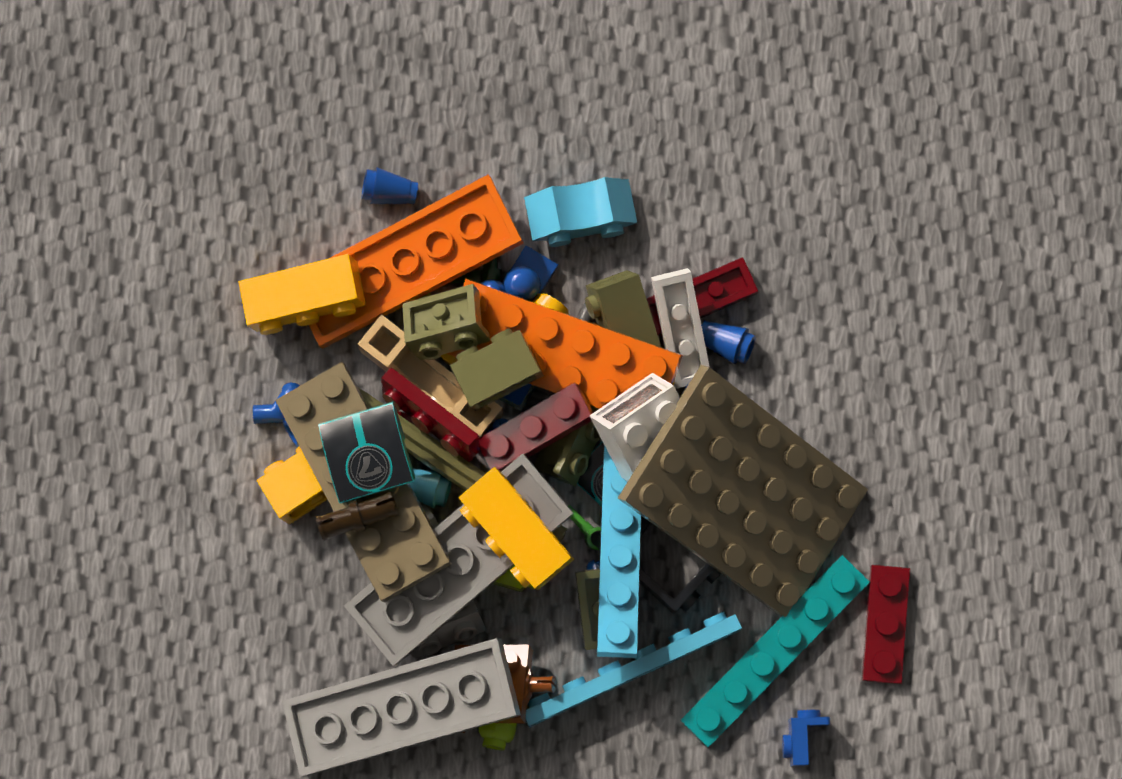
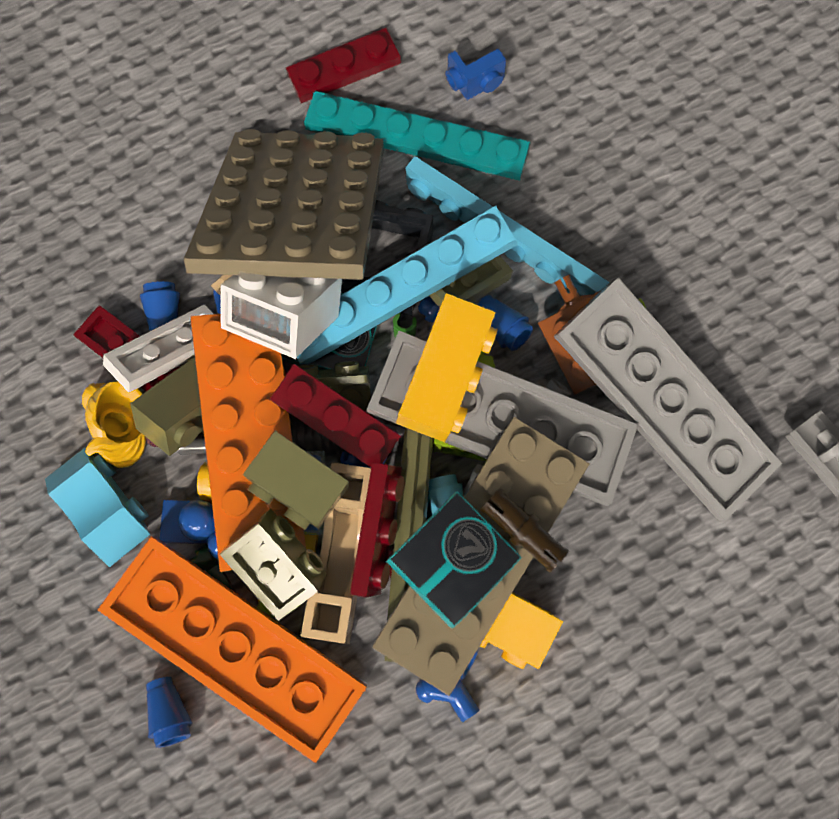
camera: 115 degrees left, 5 degrees down
yellow brick [238,254,366,335] -> none
none -> yellow hair [82,381,146,468]
none -> blue cone [477,295,533,351]

